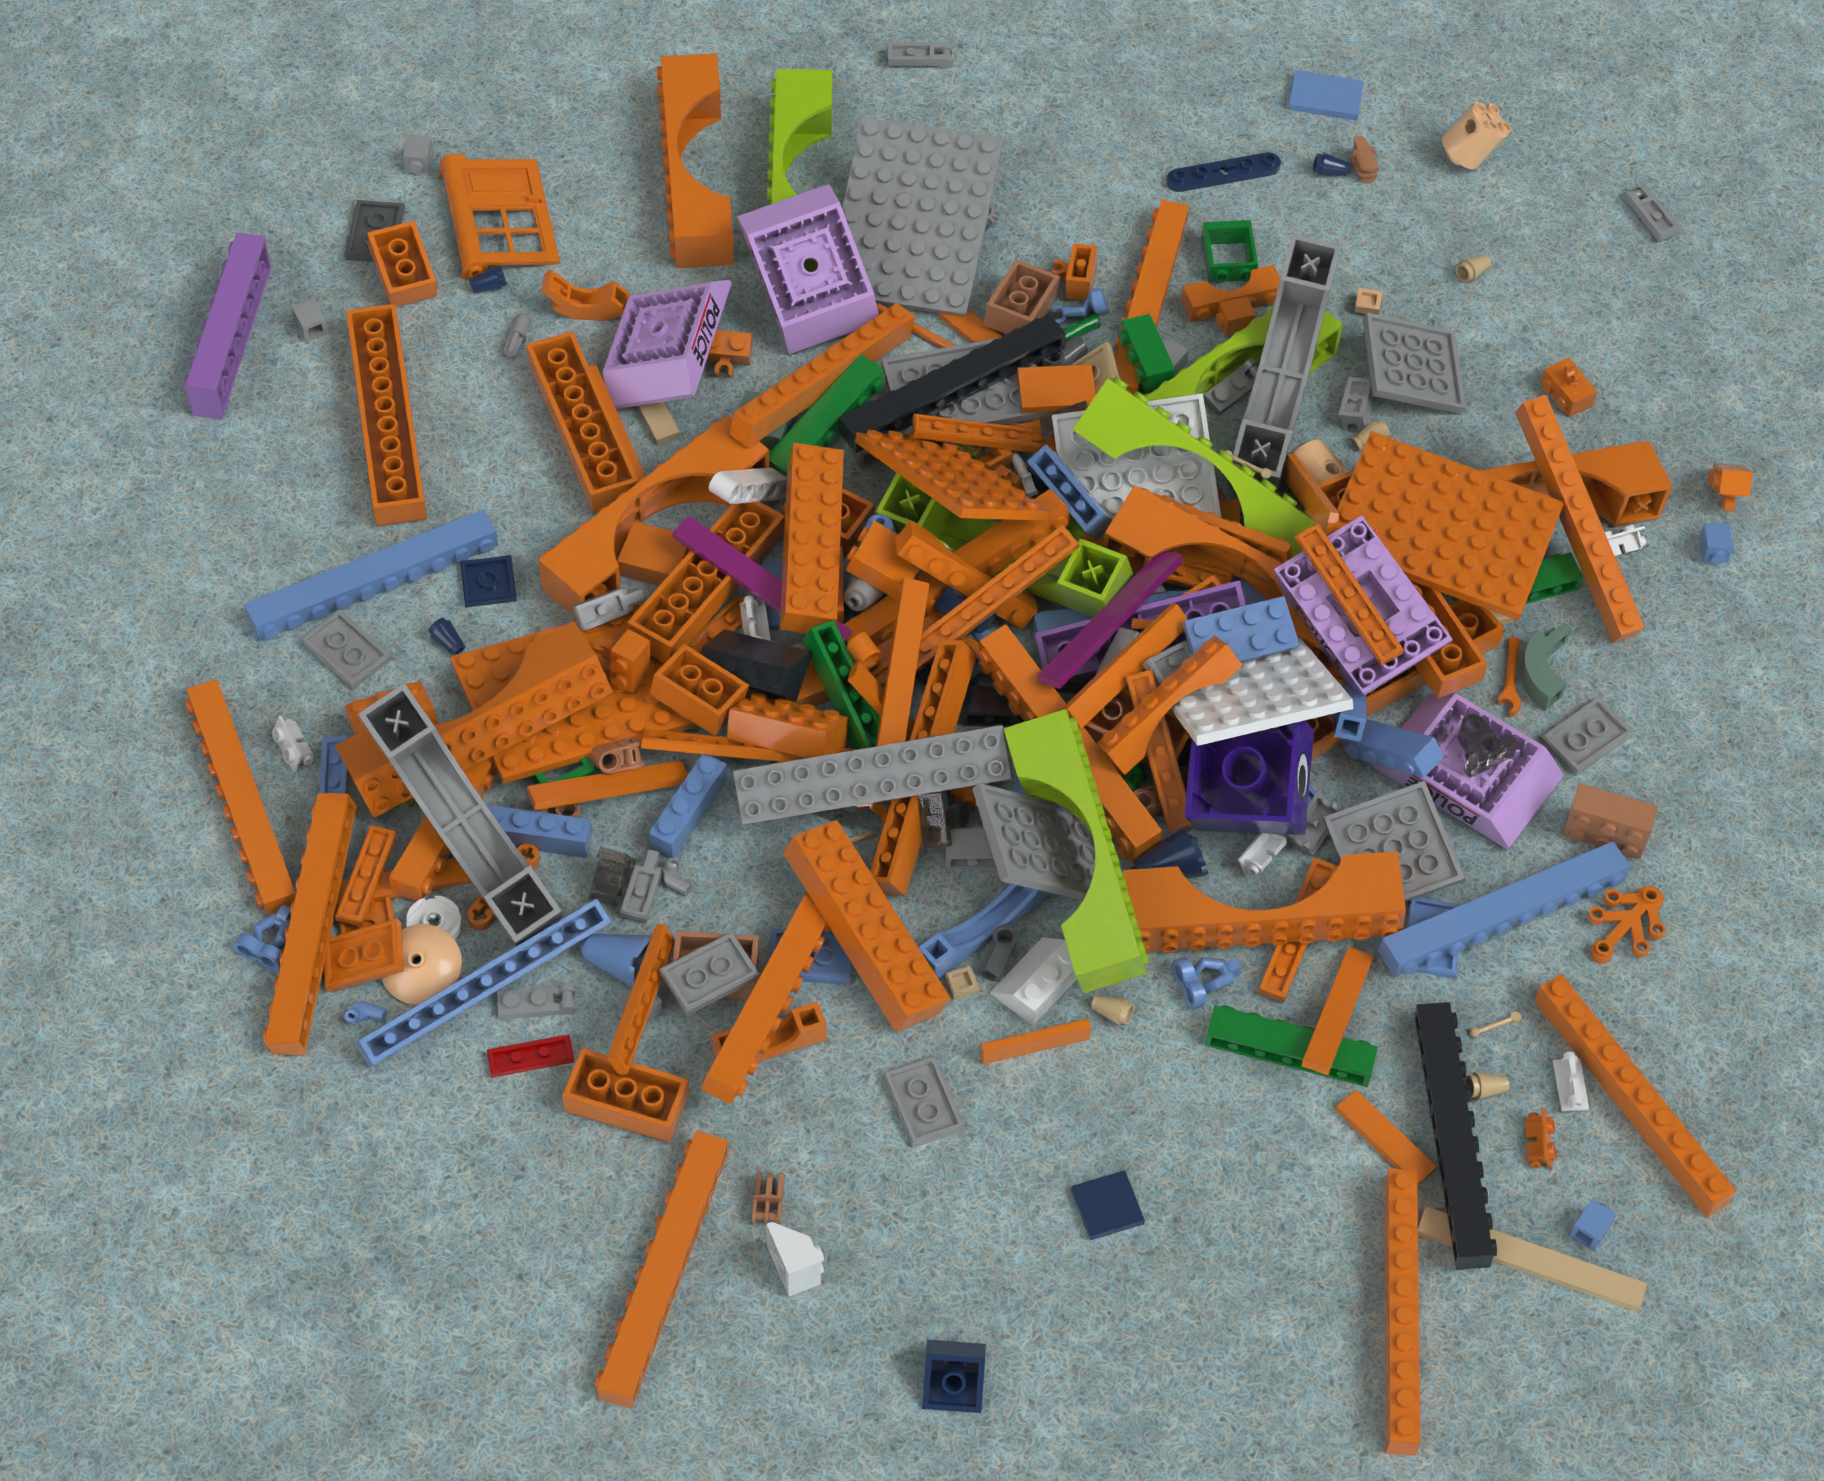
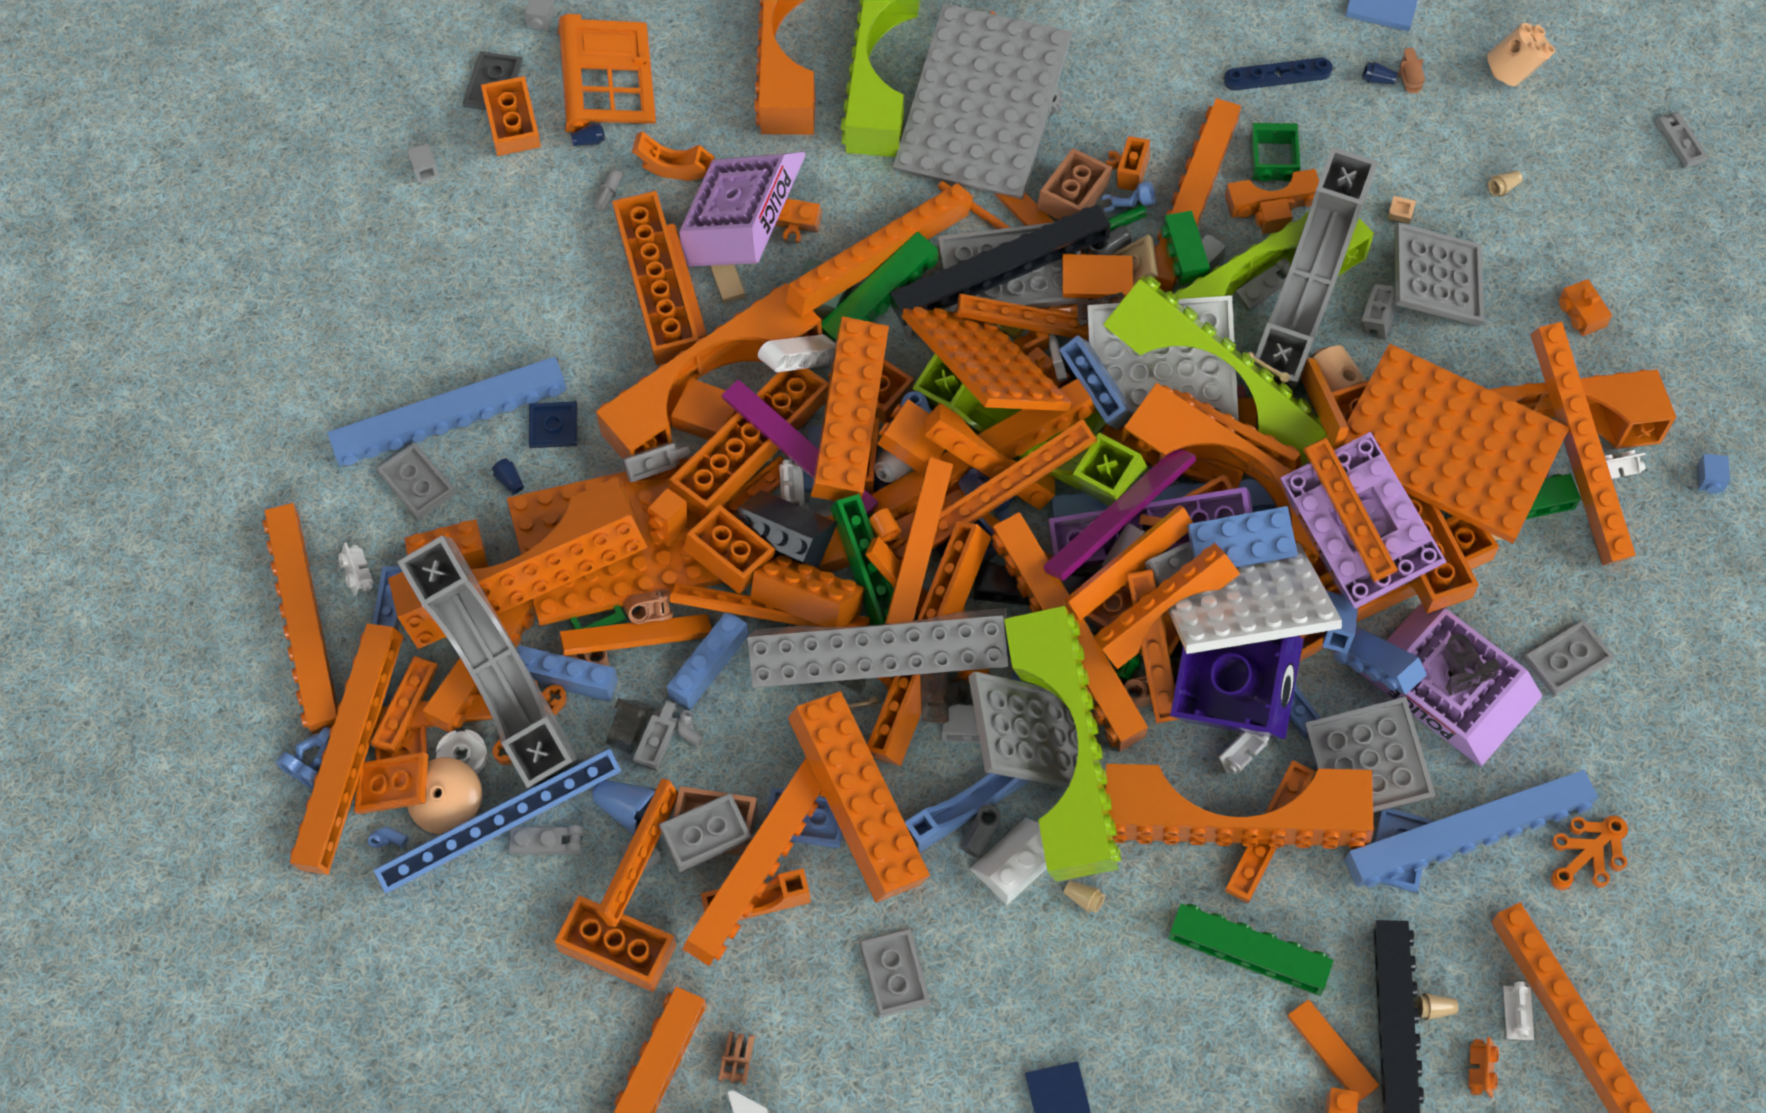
camera: 10 degrees right, 5 degrees up
medium lavender brick [183,232,272,420] -> none
orange brick [346,304,427,526] -> none
red tile [487,1034,575,1078] -> none
lavender slope [737,184,879,355] -> none
tan tile [944,965,980,1000] -> none
orange tile [980,1019,1091,1065] -> none
dark blue cone [1130,824,1209,879] -> none
medium blue piece [1172,957,1242,1010] -> none
light grey hinge [1288,791,1340,857] -> none
orange tile [1301,947,1374,1075] -> none
tan cone [1351,419,1390,451] -> none
tan hinge [1469,1011,1522,1038] -> none
orange piece [1496,637,1521,718] -> none
sand green arch [1520,623,1571,711] -> none
nougat brick [1562,783,1658,859] -> none
orange brick [1708,463,1753,511] -> none

